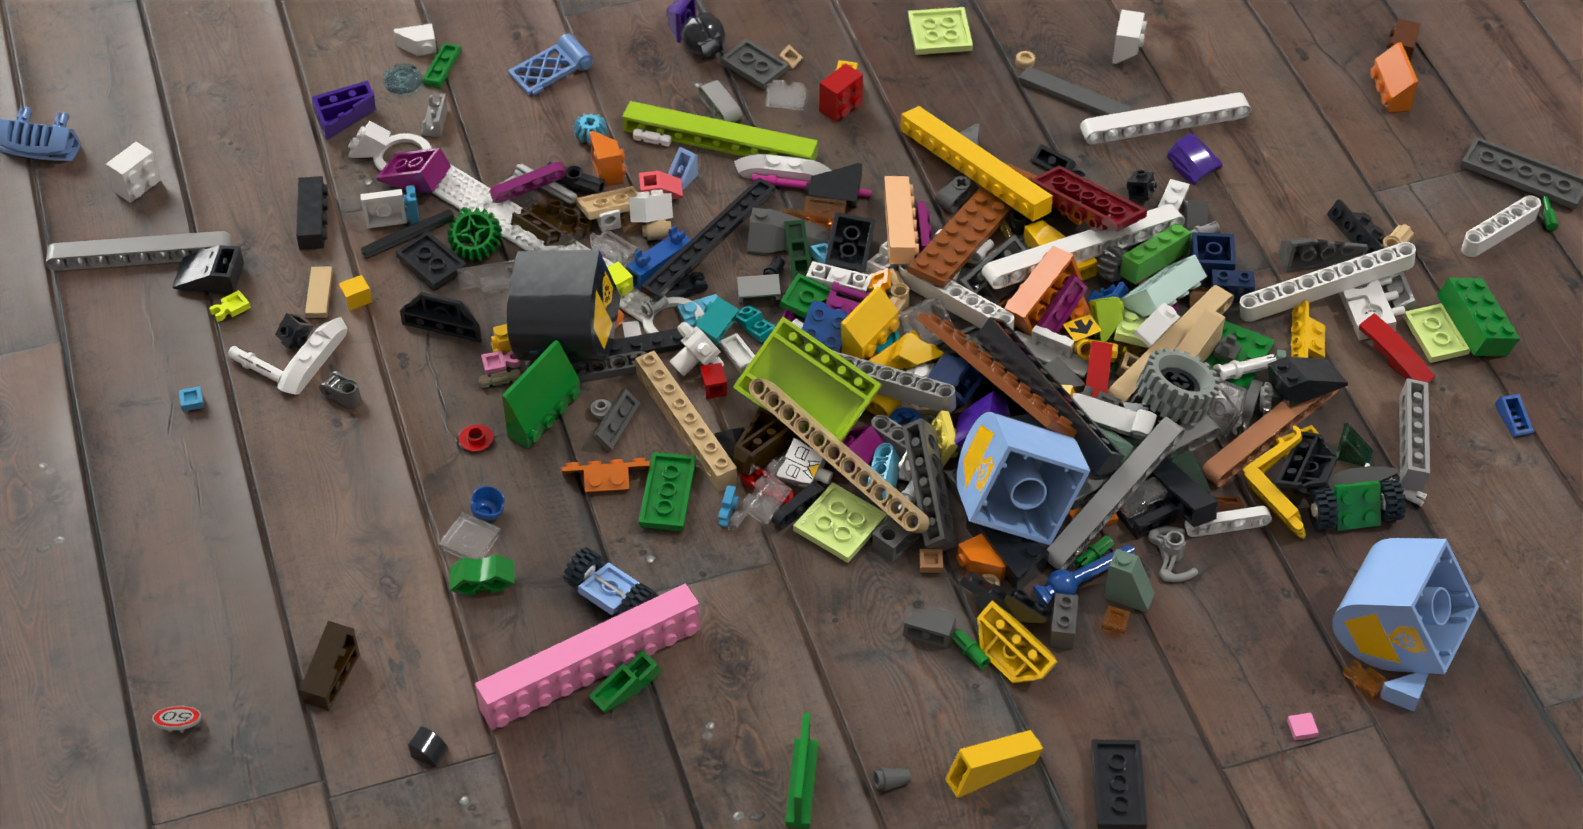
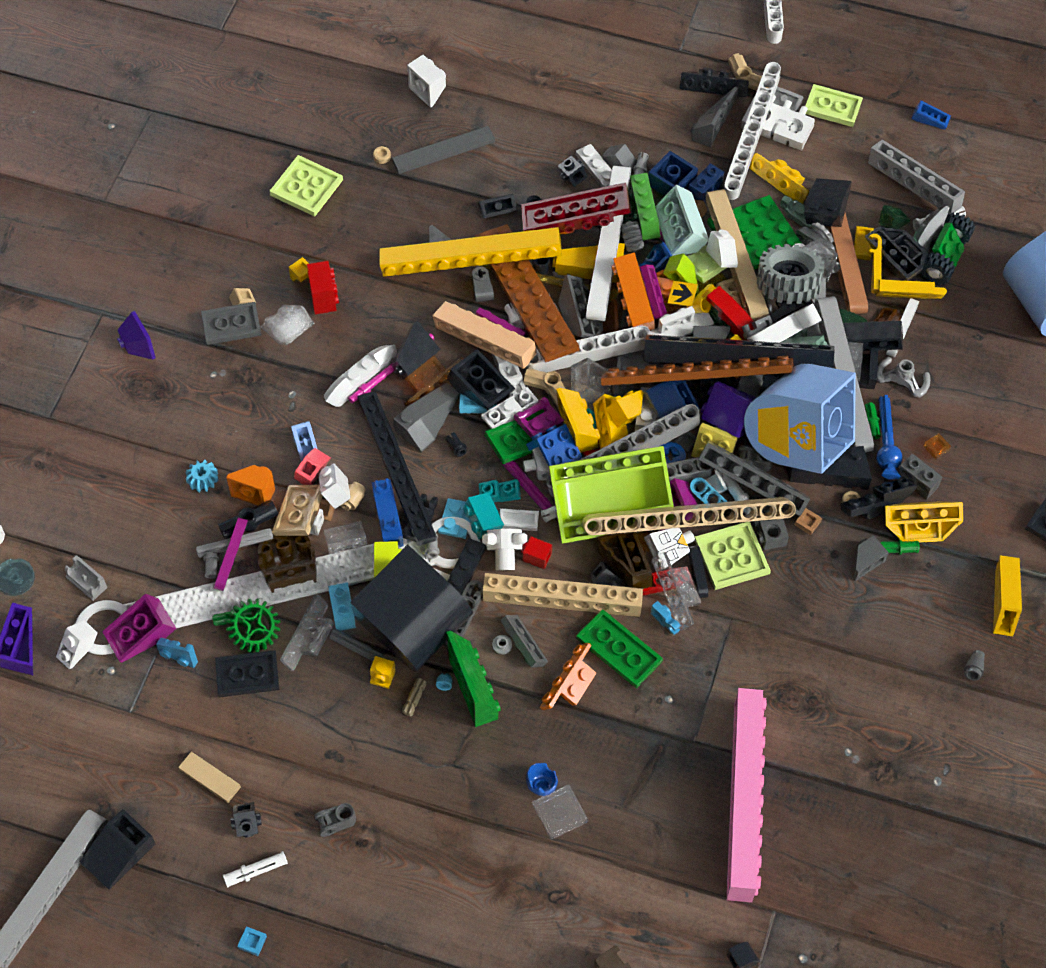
camera: 55 degrees left, 10 degrees up
neon yellow plate [209,290,251,322] -> none
white brick [277,317,348,395] -> none
black brick [296,176,329,250] -> none
yellow panel [339,275,372,310] -> none
white plate [360,189,407,229] -> none
black axle [361,209,454,258] -> none
black wedge [400,292,482,343] -> none
green tile [422,42,462,89] -> none
green brick [450,553,515,595] -> none
red piece [459,424,493,452] -> none
bright pink plate [481,351,521,375] -> none
medium blue piece [508,34,593,96] -> none
plate [563,547,659,616] -> none
green slope [589,650,663,713] -> none
lime brick [622,101,818,161] -> none
white axle [633,129,671,147] -> none
black piece [681,12,725,60] -> none
light grey beam [698,80,743,123] -> none
light grey hinge [737,274,781,303] -> none
dark green slope [784,220,811,282] -> none
green fence [785,713,819,829] -> none
light orange plate [868,268,892,294] -> none
orange slope [956,534,1006,581] -> none
white beam [1080,93,1251,144] -> none
sand green slope [1103,548,1155,613] -> none
dark purple slope [1167,134,1223,185] -> none
tan slope [1177,307,1225,362] -> none
dark grey tile [1213,334,1242,363] -> none
white pin [1213,354,1277,382] -> none
red slope [1359,313,1435,383] -> none
green brick [1437,277,1520,356] -> none

